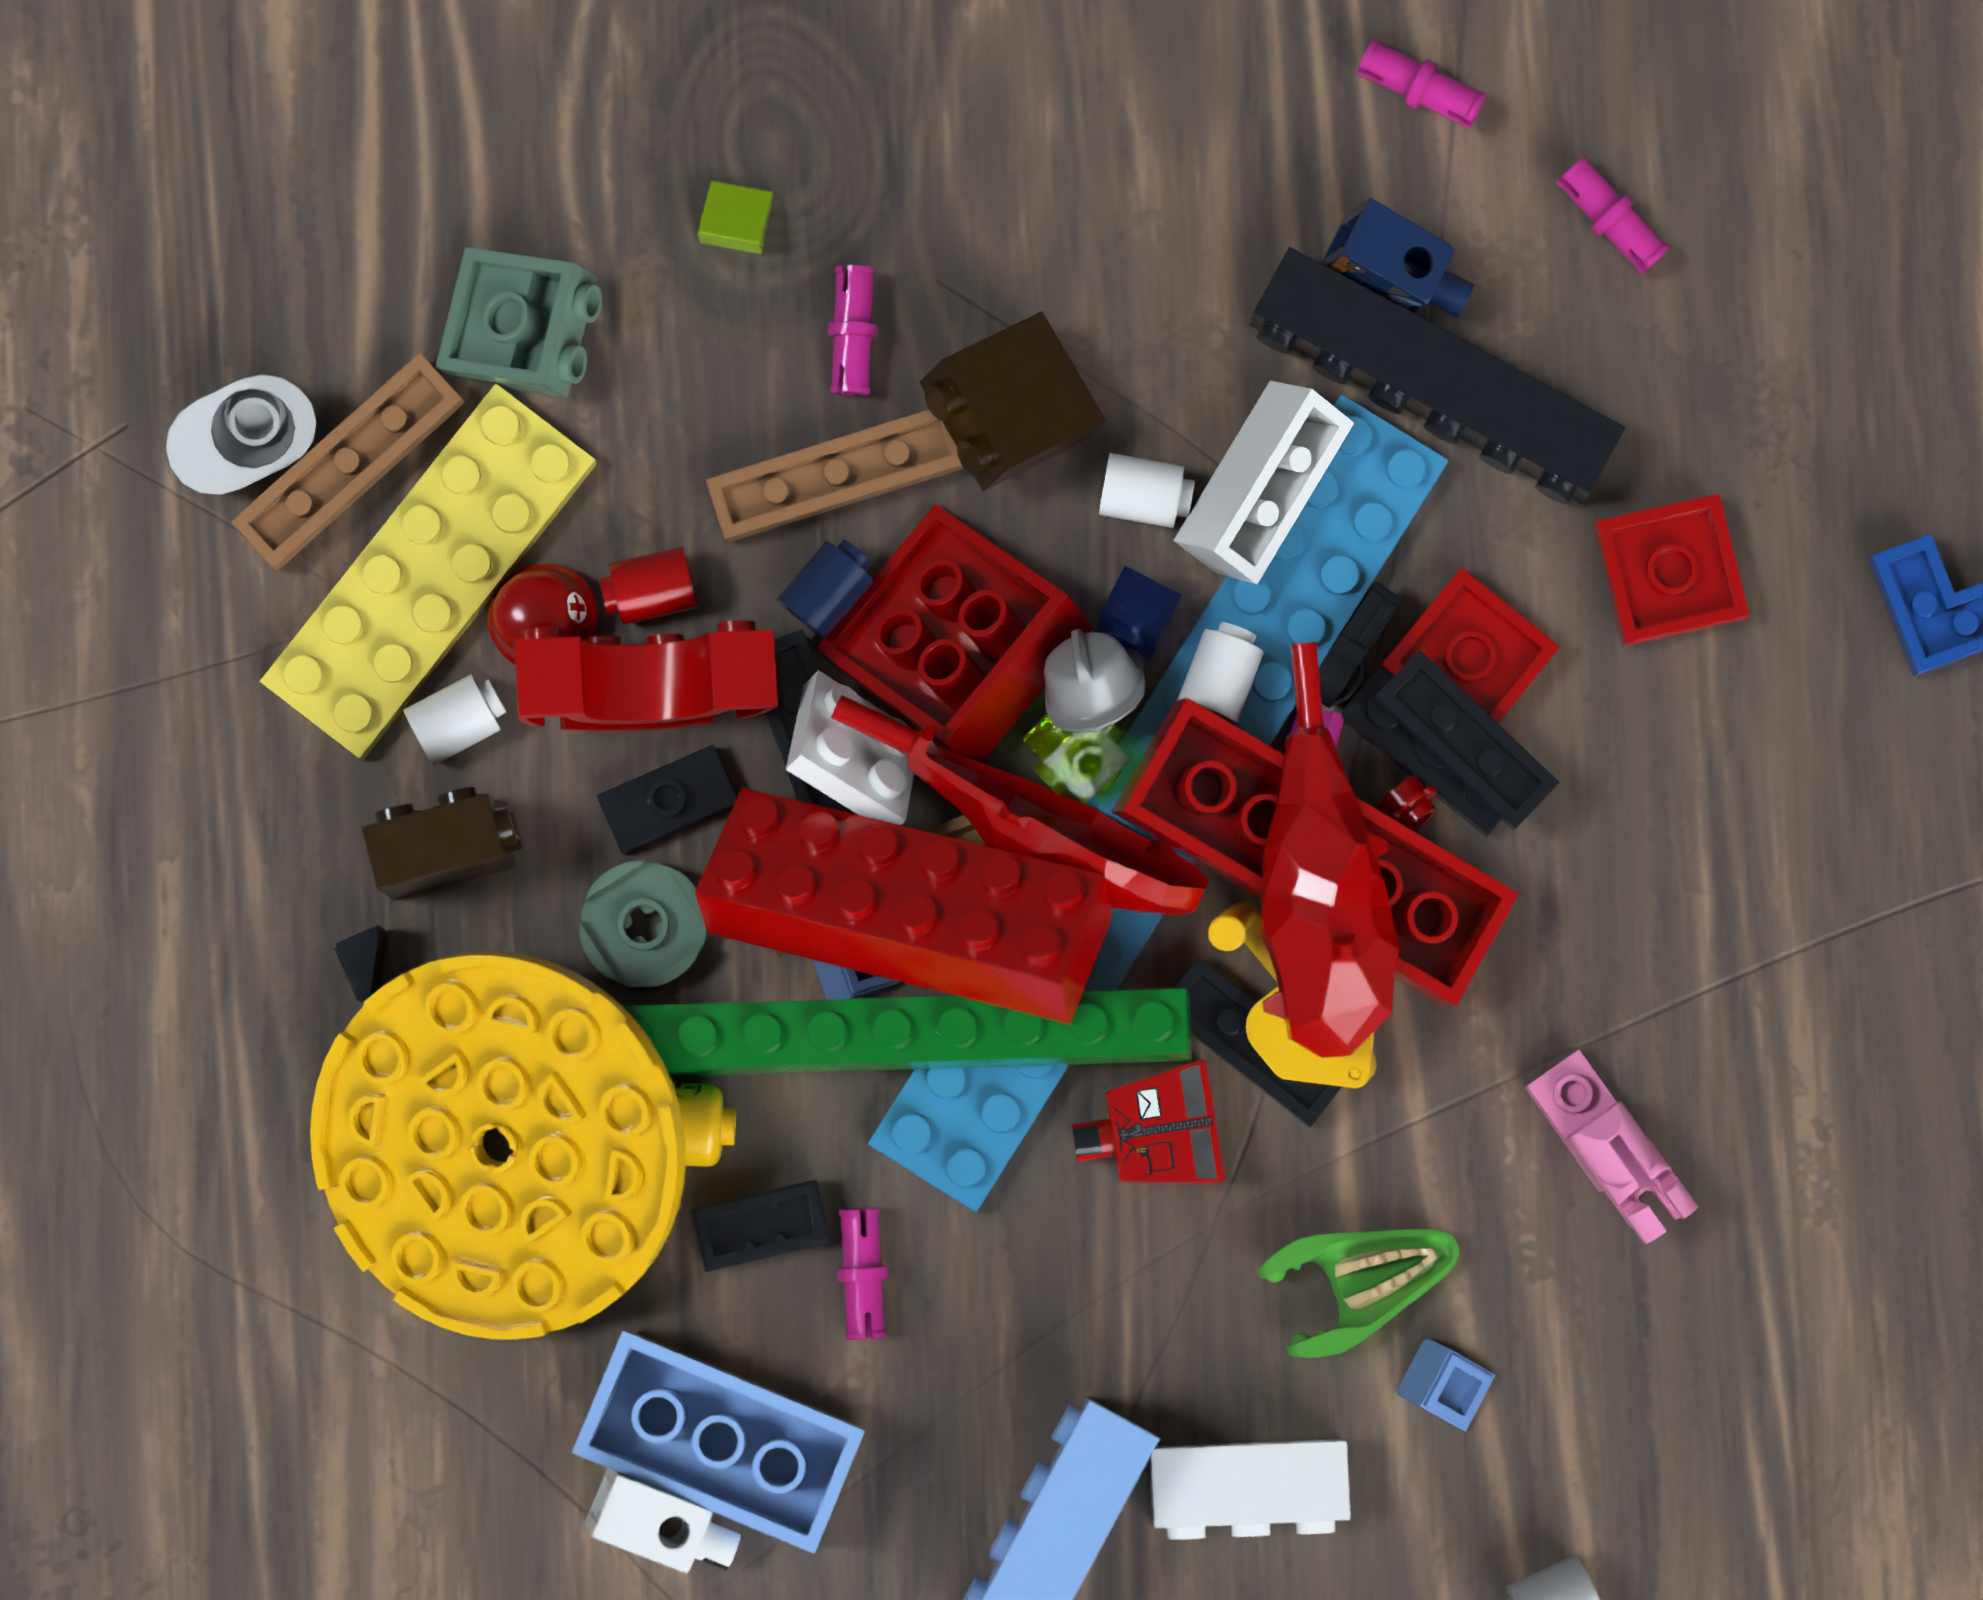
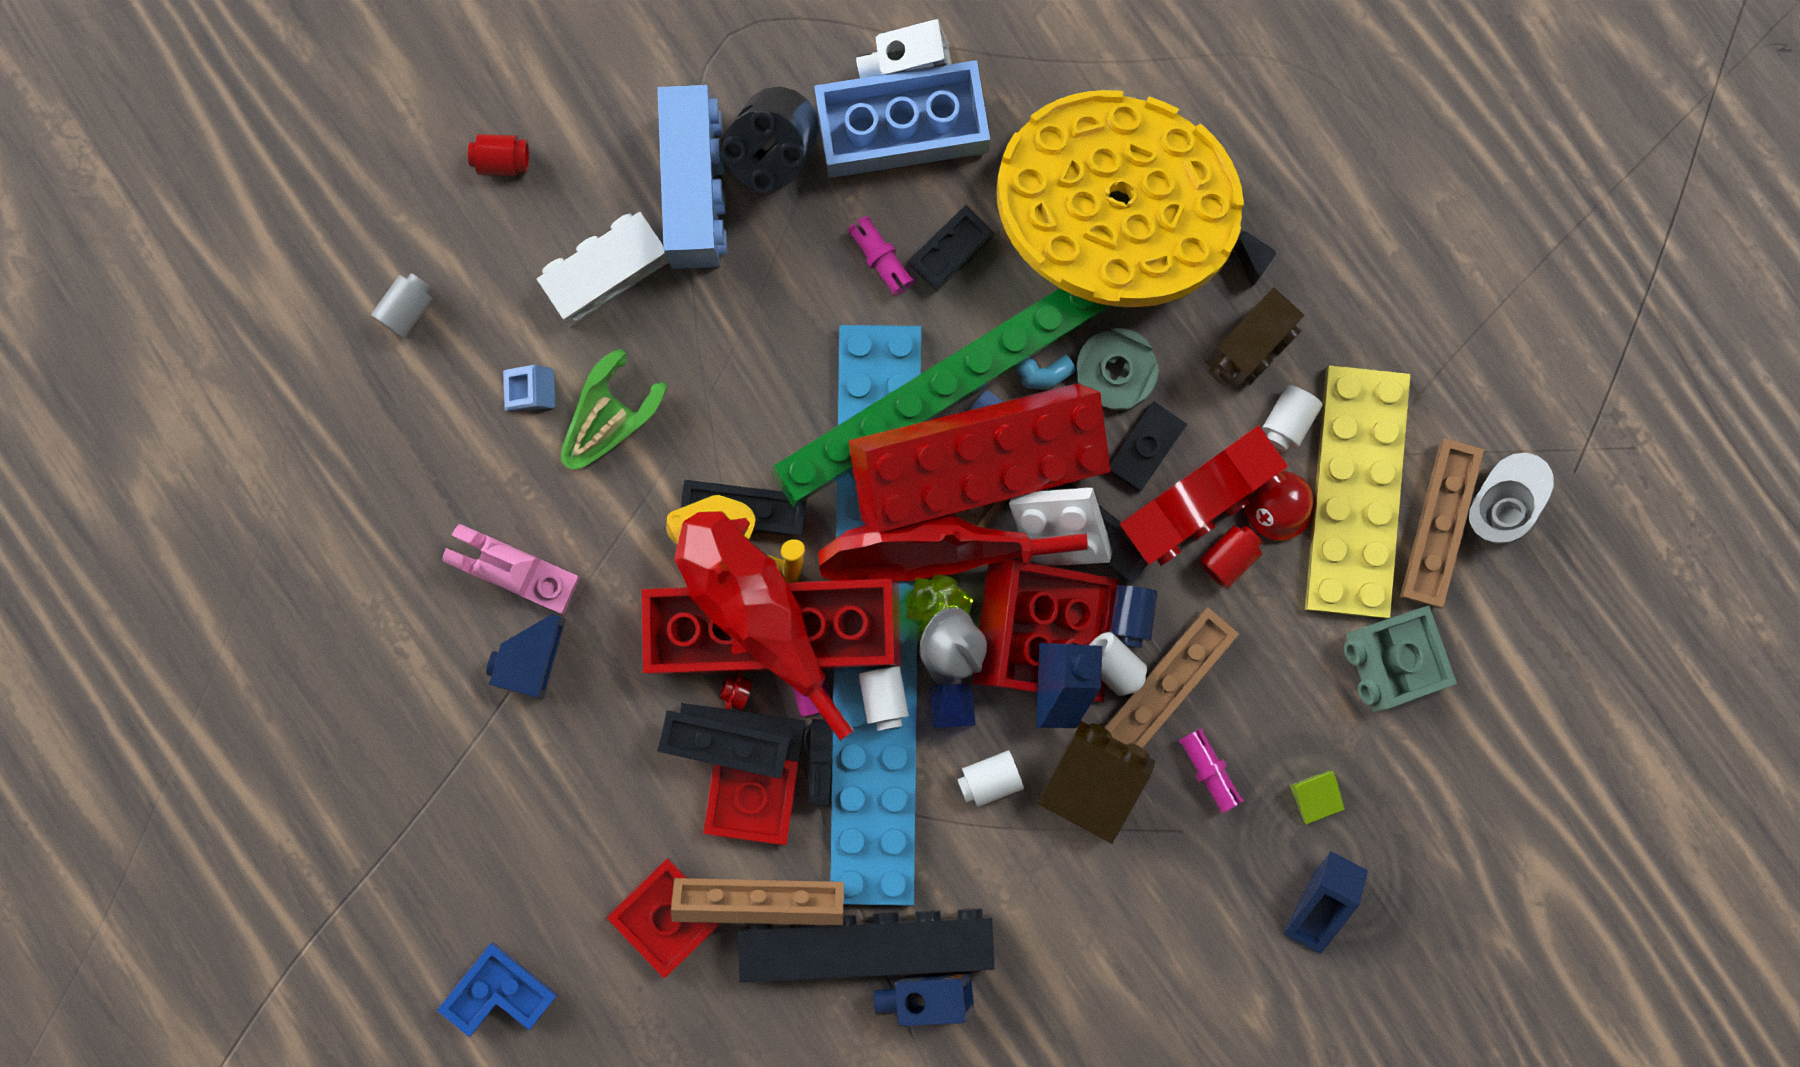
camera: 150 degrees right, 0 degrees up
yellow head [673,1083,736,1167] -> none
red torso [1071,1059,1225,1184] -> none
white brick [1173,381,1354,584] -> none
none -> dark blue slope [486,614,566,699]
none -> medium nougat plate [671,878,844,925]
none -> black cylinder [721,86,820,194]
none -> medium azure arm [1016,354,1076,390]
none -> dark blue slope [1036,643,1102,729]
none -> white brick [1089,632,1147,696]
none -> dark blue slope [1284,851,1368,954]

